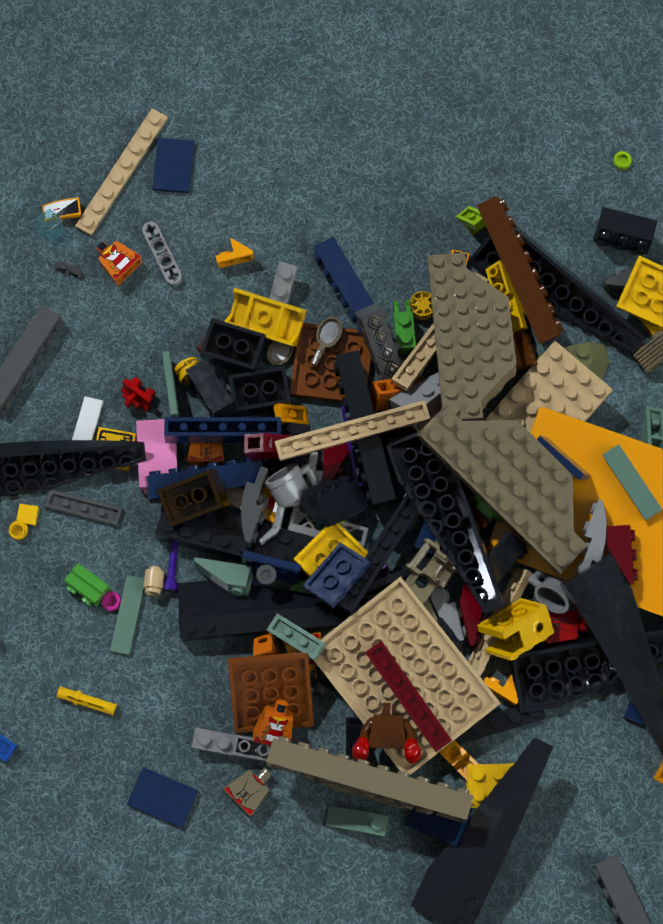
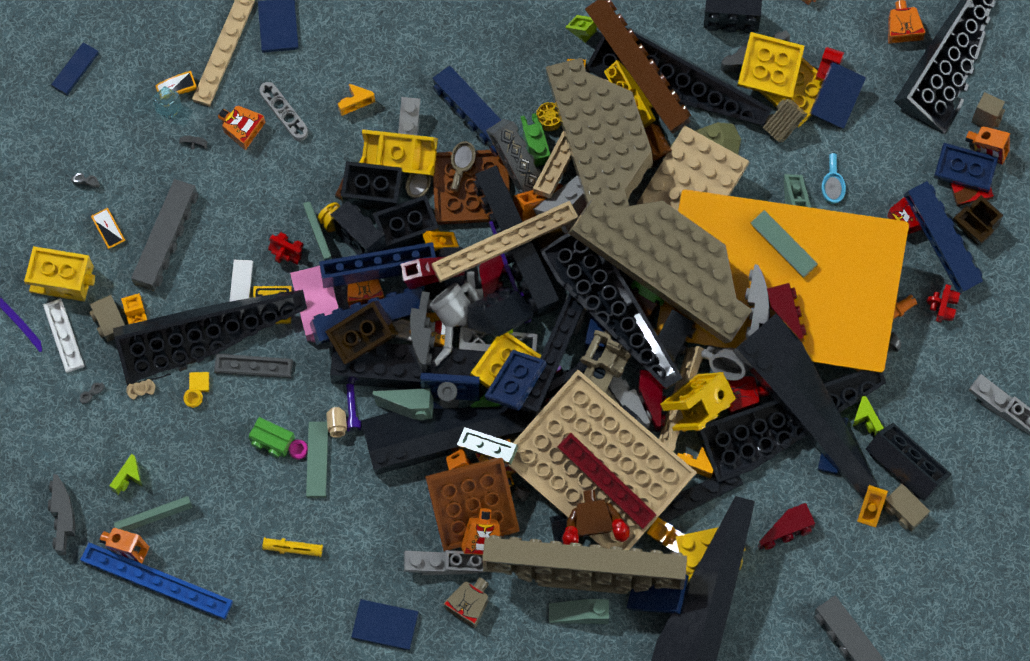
camera: 10 degrees left, 5 degrees down
dark blue tile [537,436,591,480] -> none
none -> dark red slope [758,503,815,550]

